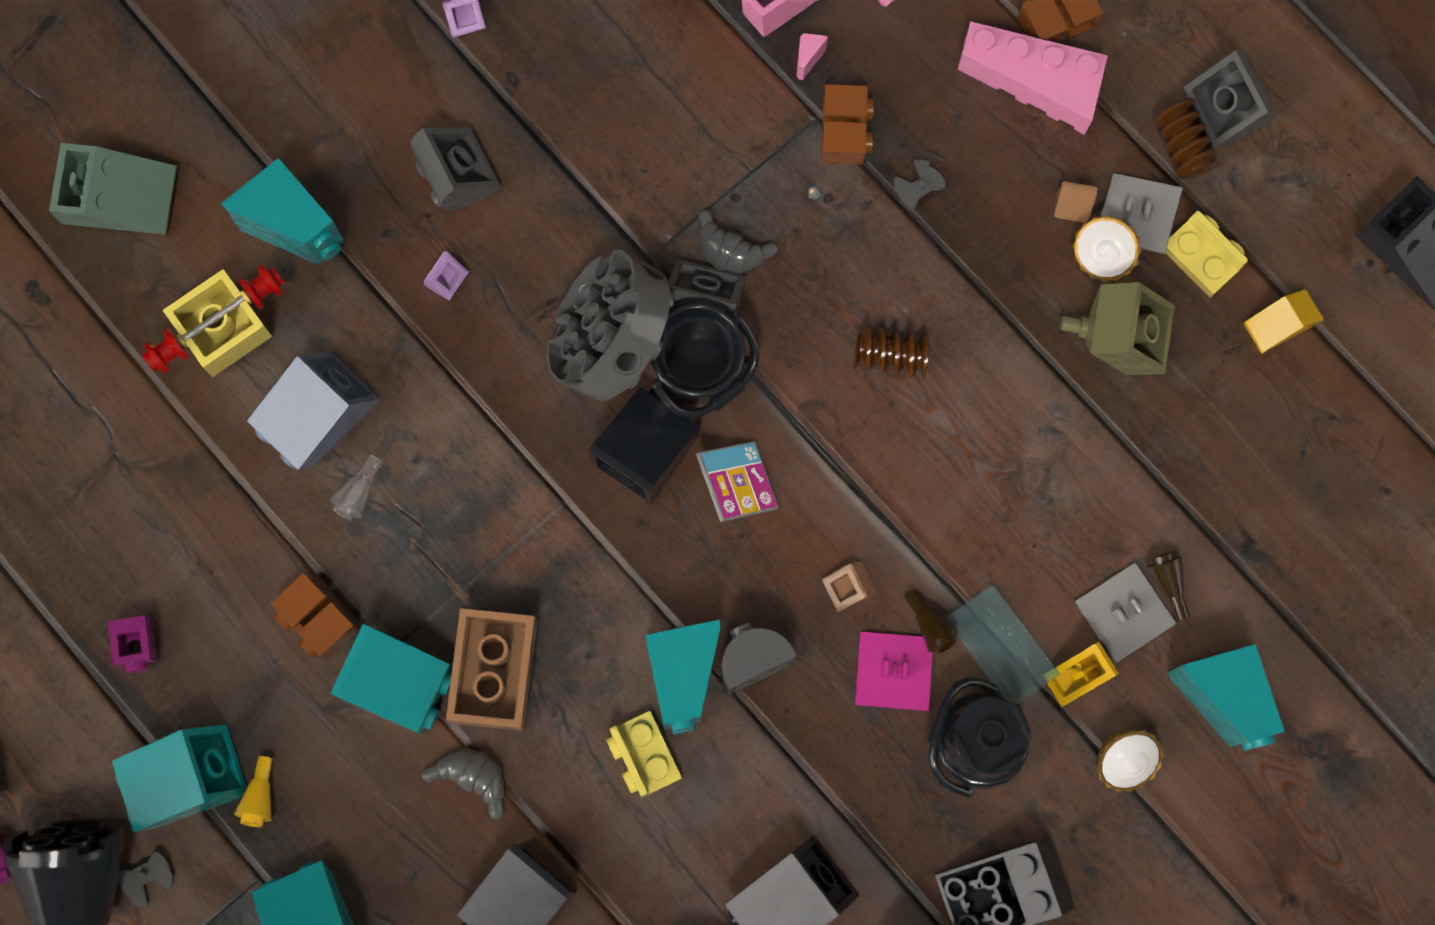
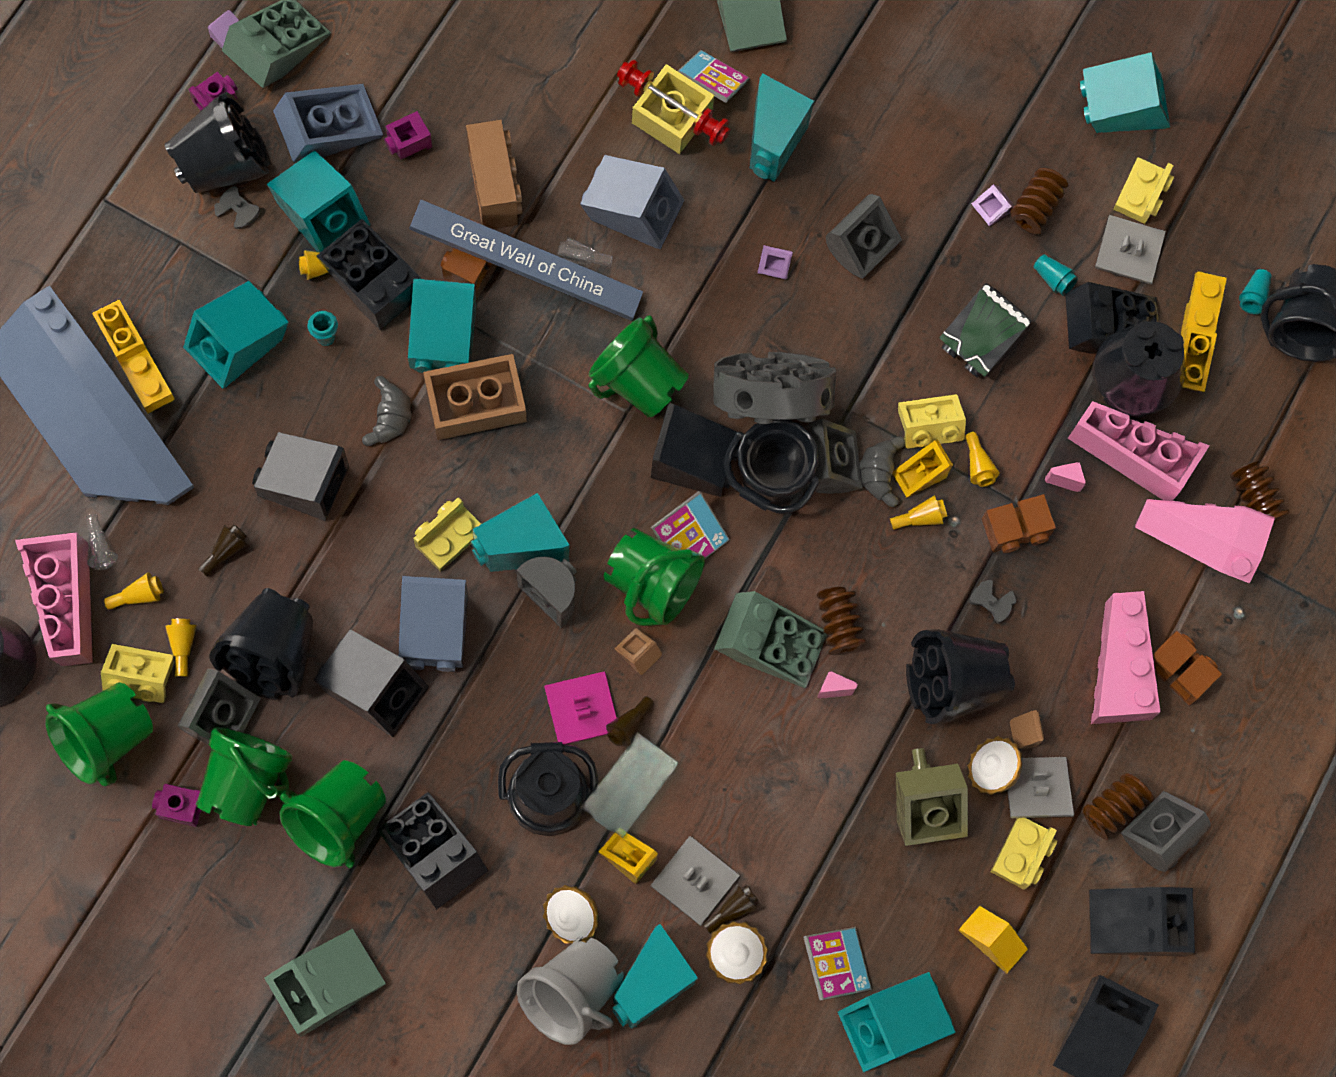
camera: 65 degrees right, 5 degrees down
none -> sand blue slope [273,84,383,162]
none -> teal cone [307,311,338,346]
none -> black slope [317,219,421,330]
none -> sand blue slope [398,576,468,672]
none -> sand blue tile [409,200,643,321]
none -> medium nougat brick [466,120,522,229]
none -> light grey piece [516,937,624,1045]
none -> green piece [588,315,689,418]
none -> green piece [604,528,705,626]
none -> piece [678,50,749,103]
none -> white piece [705,921,769,985]
none -> sand green slope [714,591,826,688]
none -> piece [804,927,872,1001]
none -> bright pink slope [817,671,858,698]
none -> teal slope [838,972,956,1072]
none -> yellow cone [890,495,947,530]
none -> yellow slope [893,439,953,498]
none -> light yellow bracket [898,394,966,449]
none -> black cone [906,629,1015,724]
none -> slope [939,283,1037,378]
none -> yellow cone [965,432,1000,487]
none -> black slope [1089,887,1195,957]

